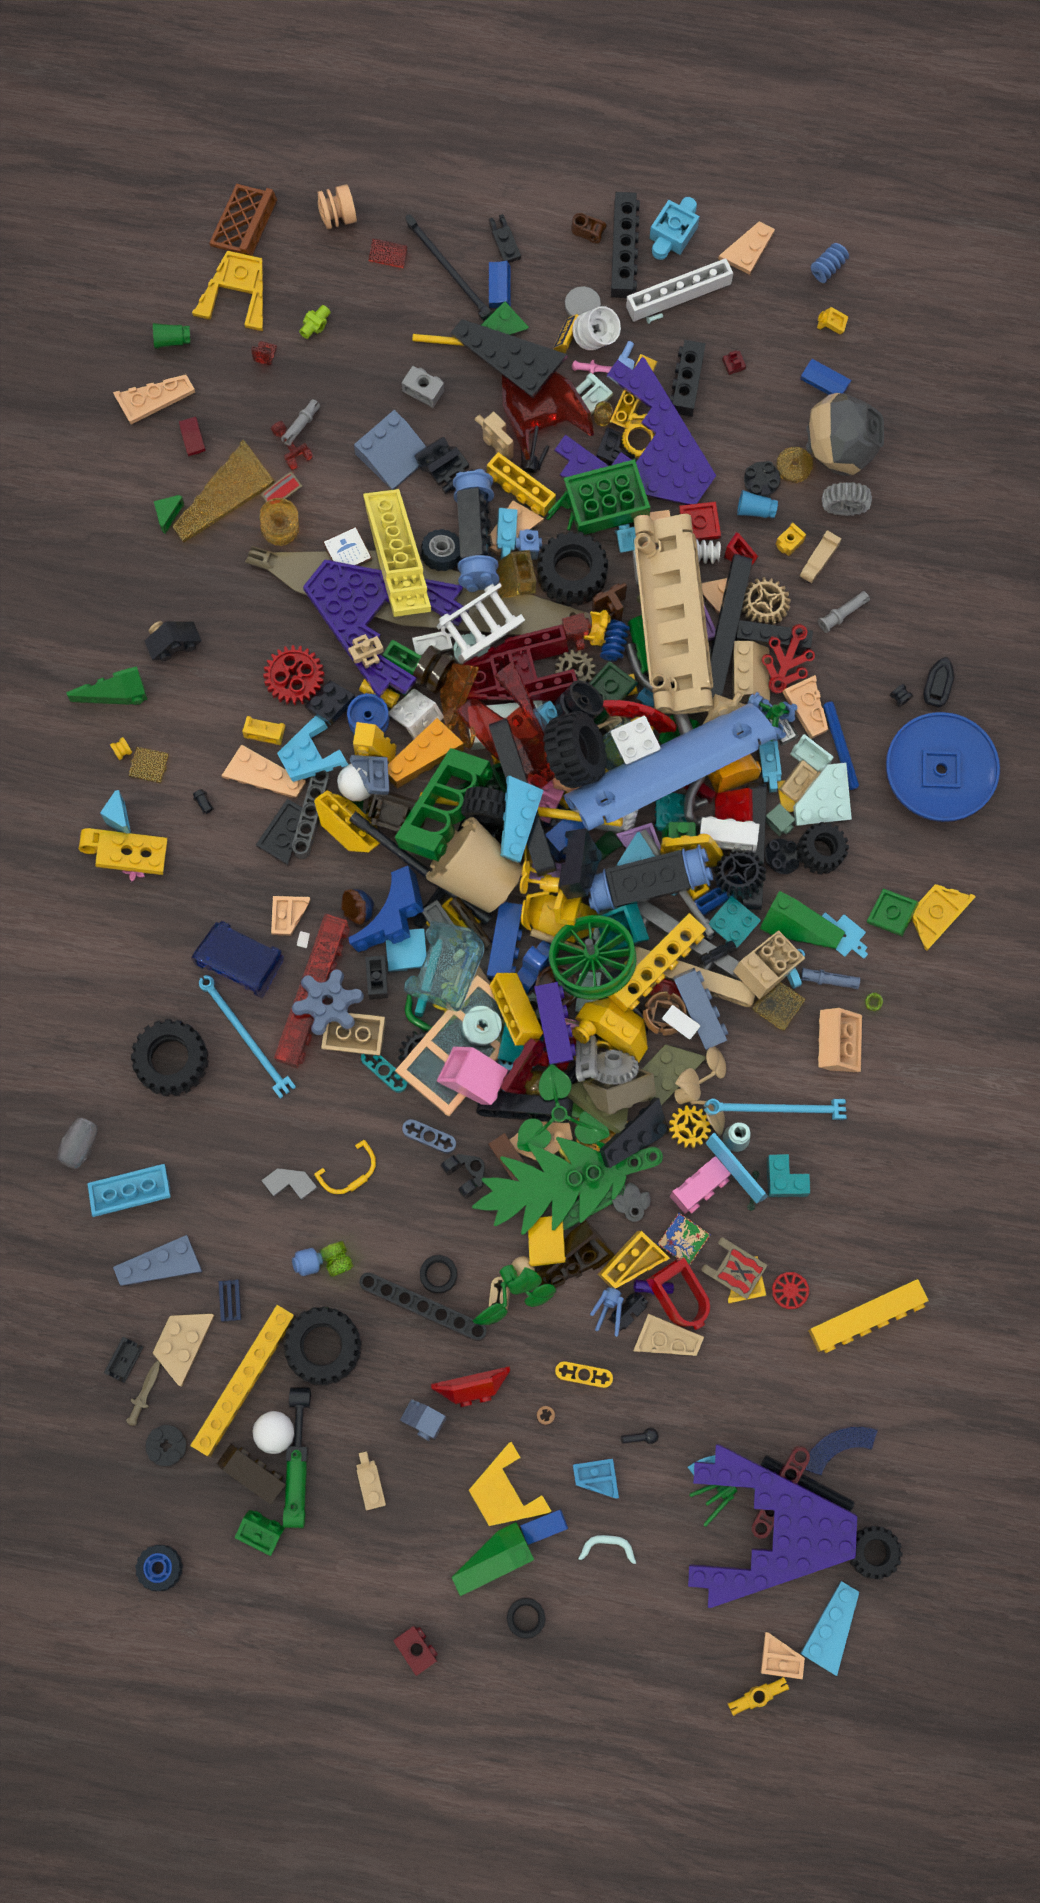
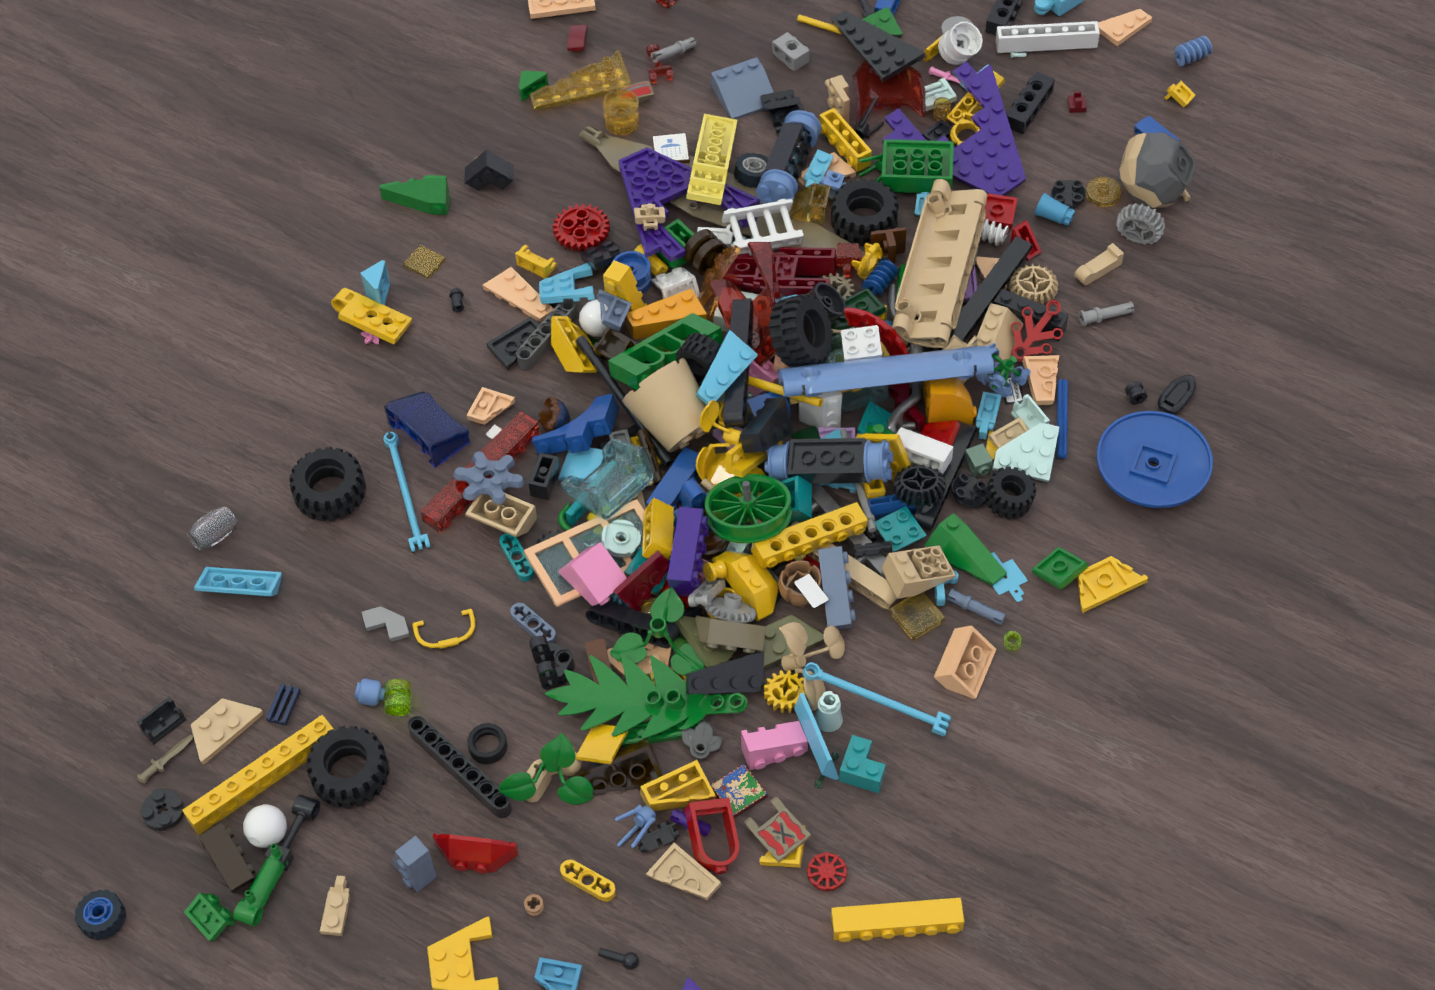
camera: 25 degrees right, 20 degrees down
yellow wheel [110,737,132,761] -> none
sand blue wing [113,1235,202,1286] -> none
yellow brick [776,523,806,556] -> none

